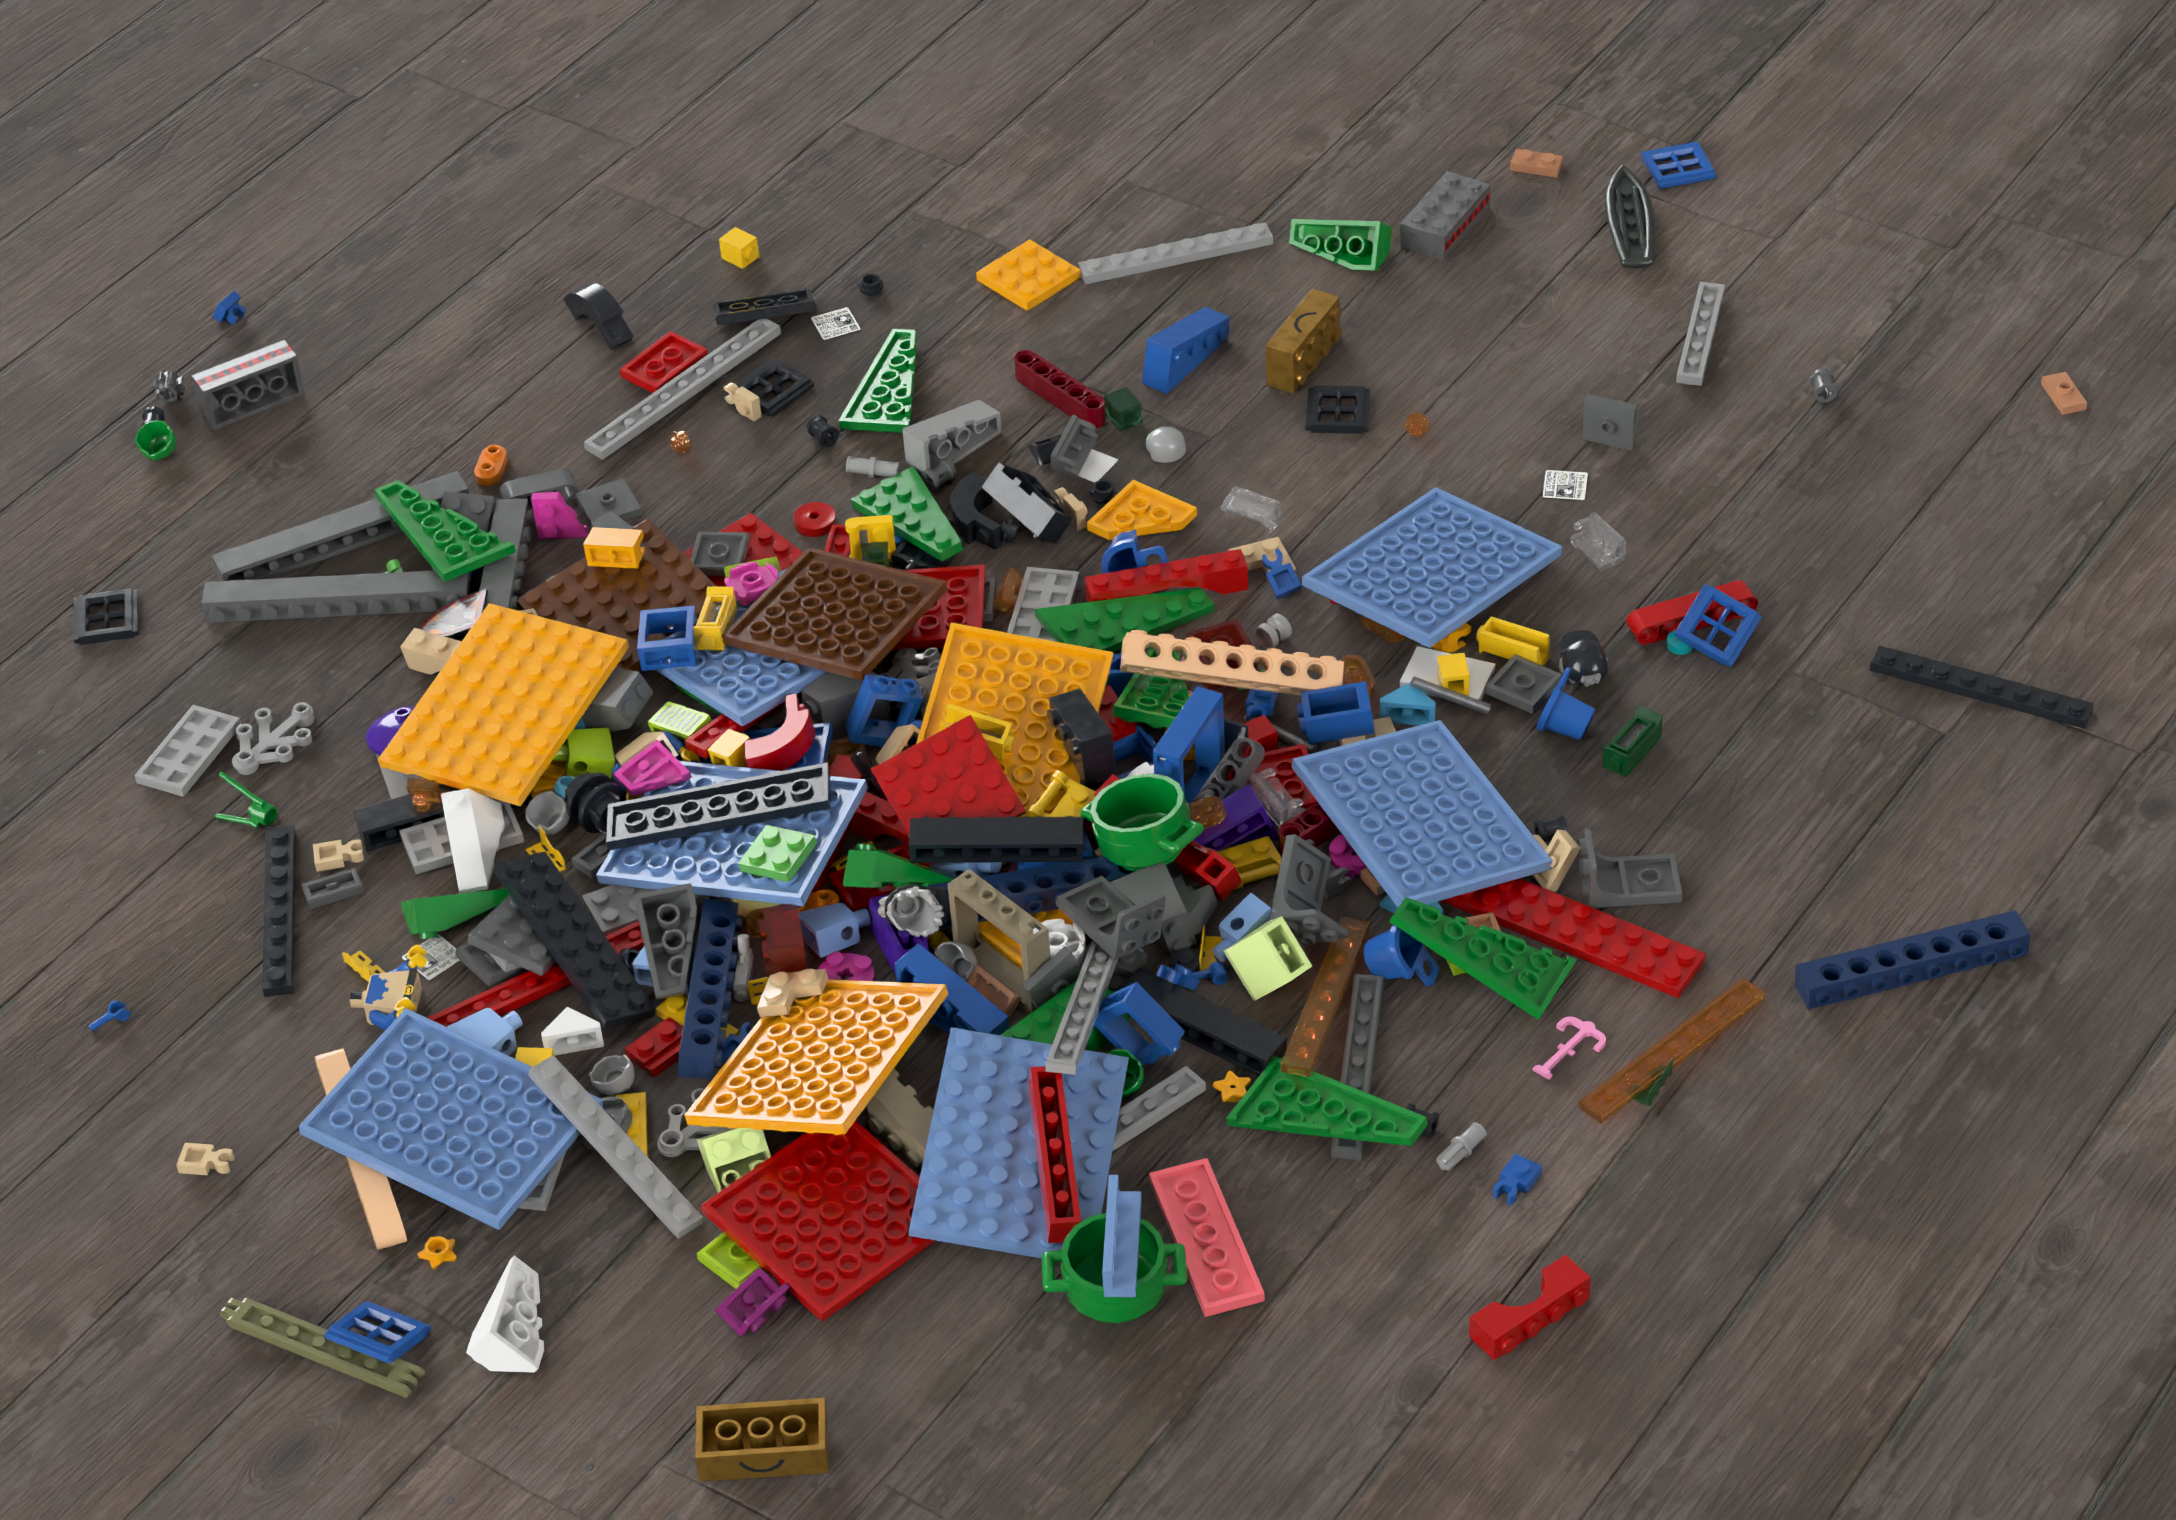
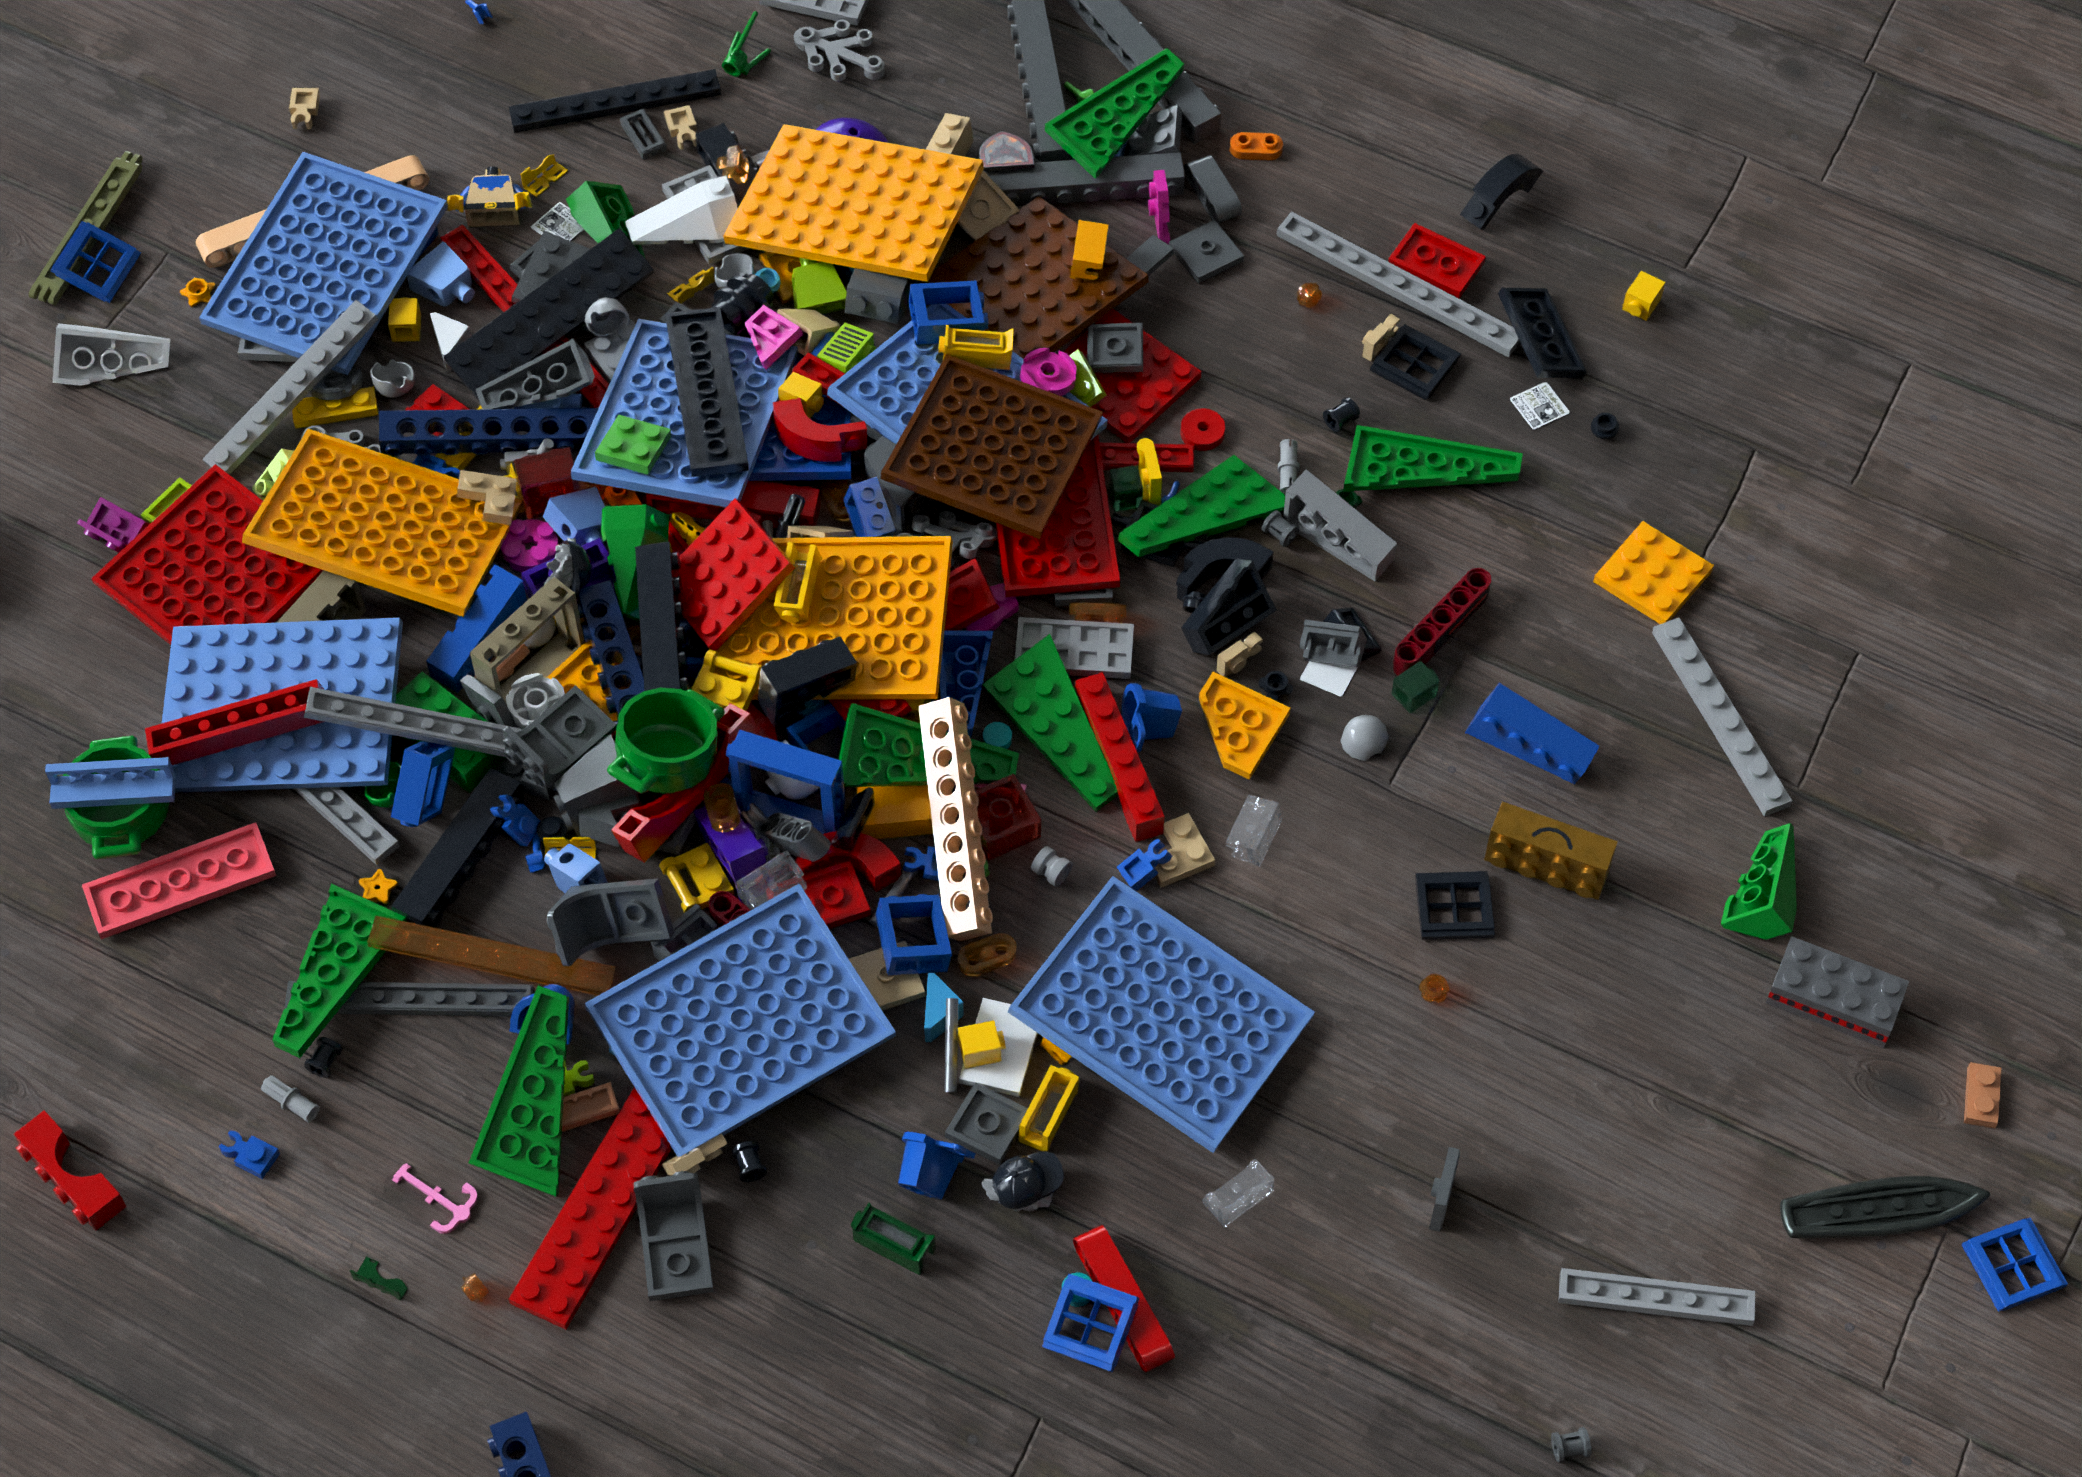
camera: 80 degrees right, 15 degrees up
yellowish green slope [1223,916,1312,1001] -> none
sticker [1543,470,1588,500] -> none
clear orange tile [1579,978,1765,1124] -> none
none -> clear orange plate [460,1272,490,1302]
none -> light grey hair [585,297,630,336]

